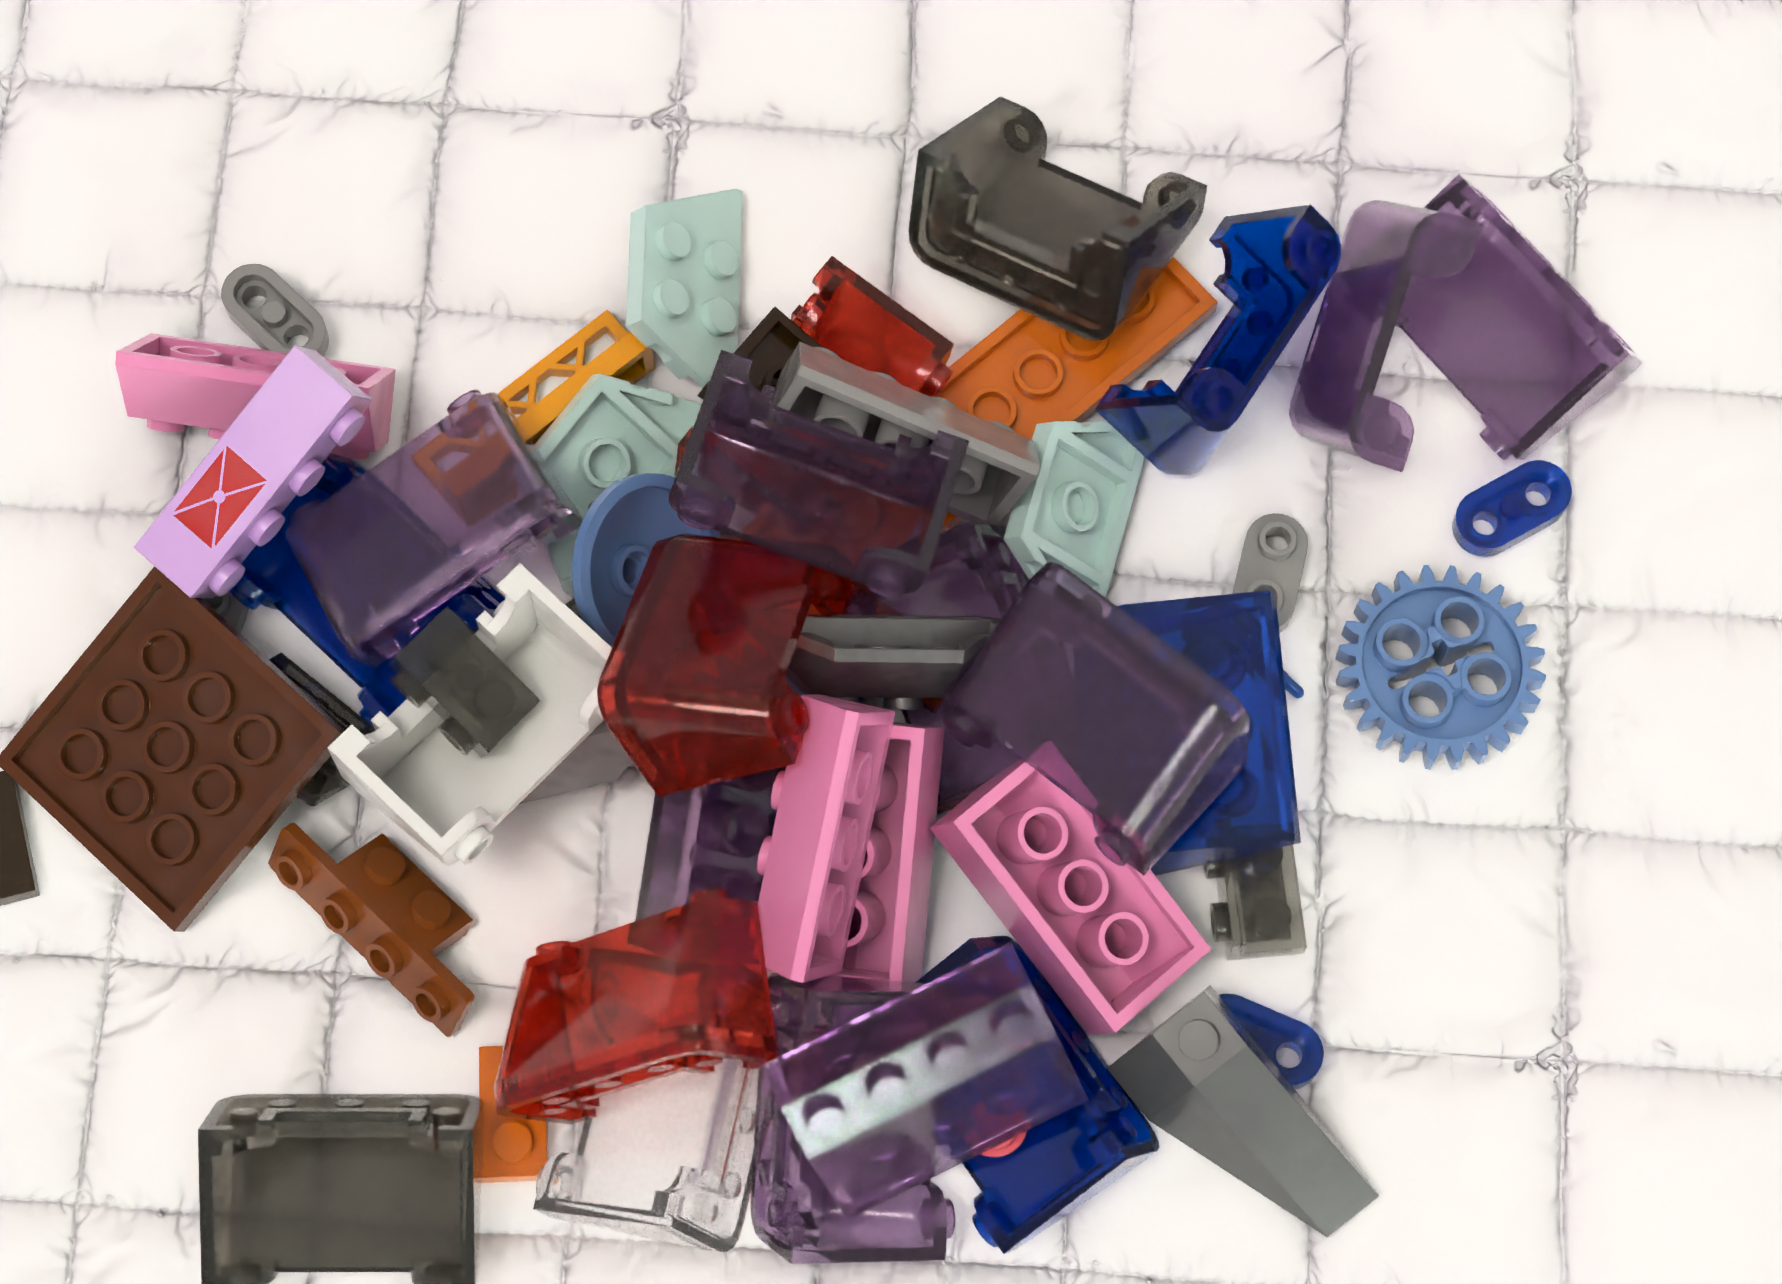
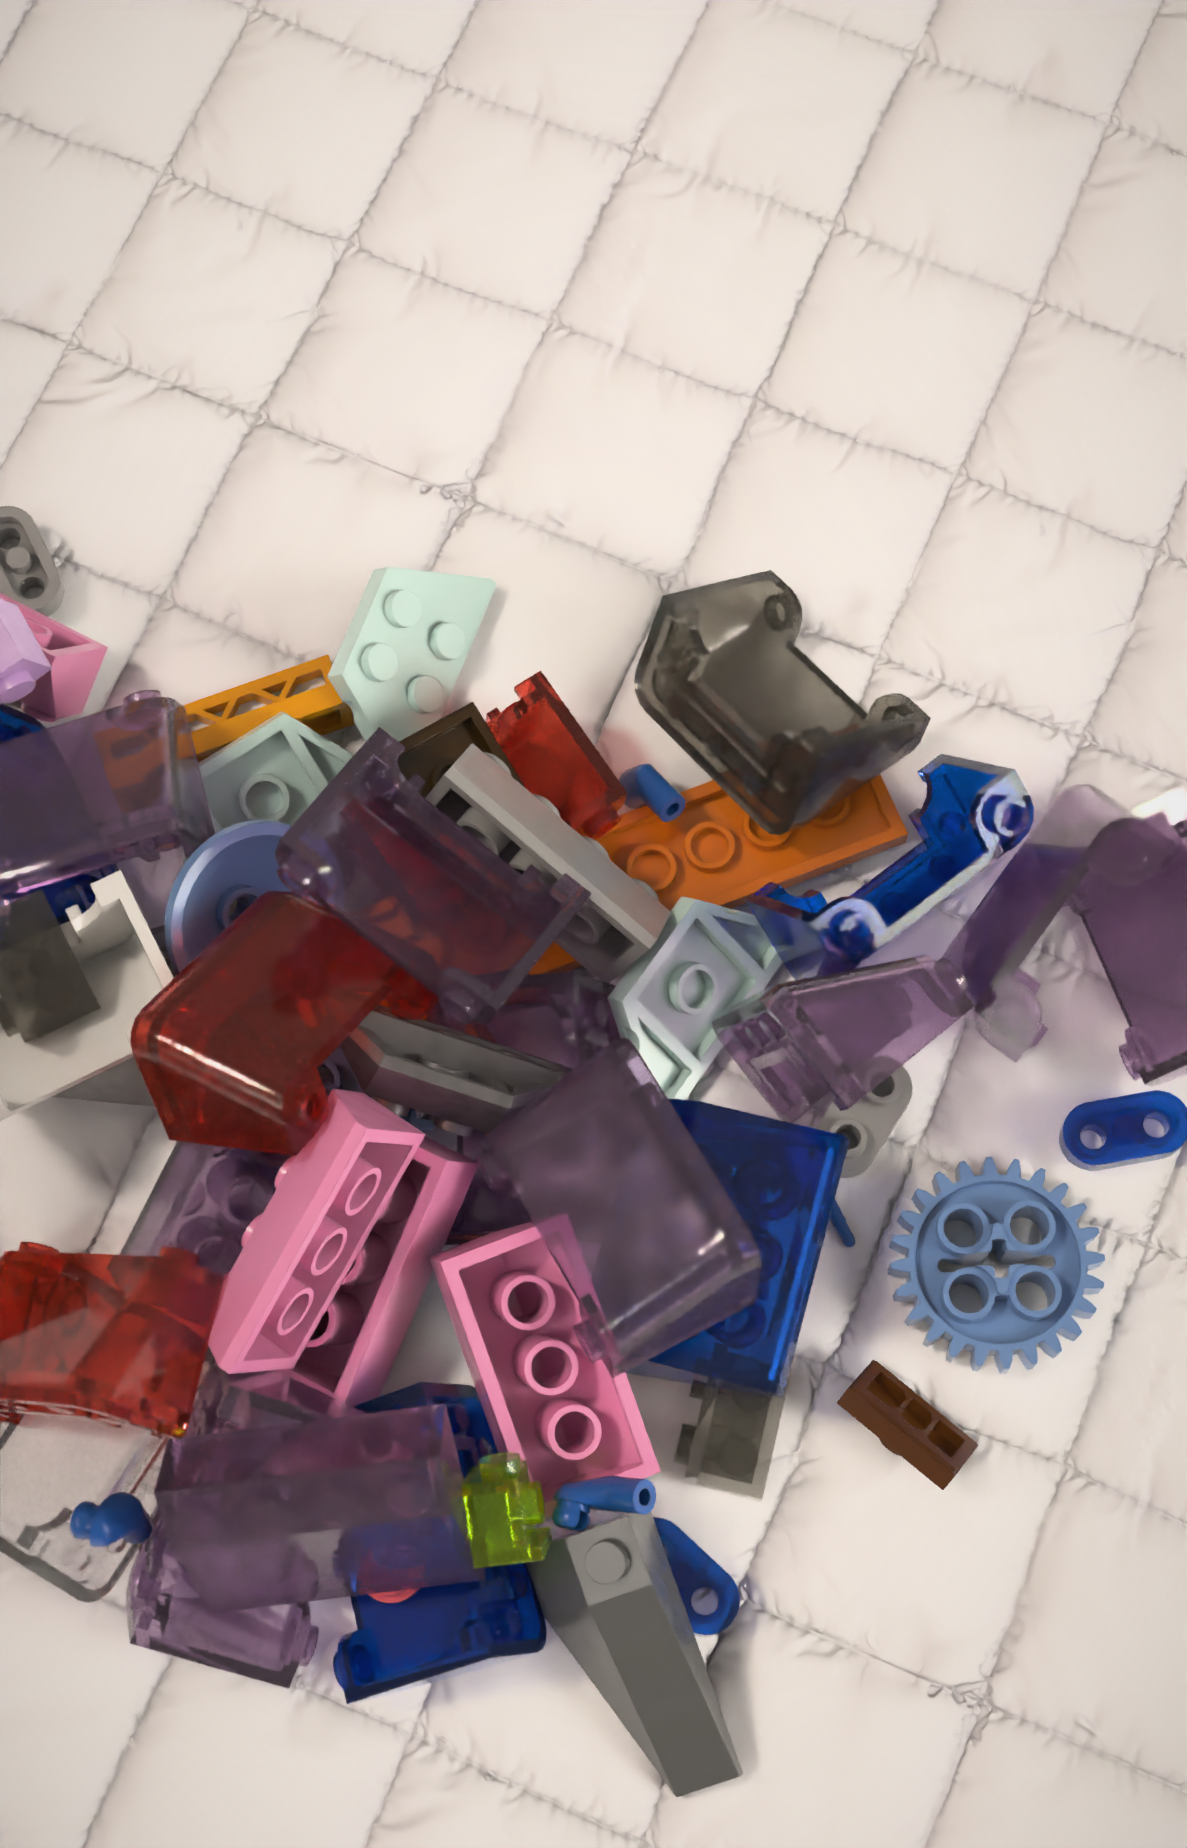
camera: 20 degrees right, 0 degrees up
none -> blue arm [70,1492,153,1547]
none -> clear neon green brick [461,1452,552,1568]
none -> blue arm [552,1476,656,1532]
none -> blue arm [617,763,686,822]
none -> clear purple windscreen [712,955,975,1126]
none -> reddish brown plate [837,1359,978,1490]

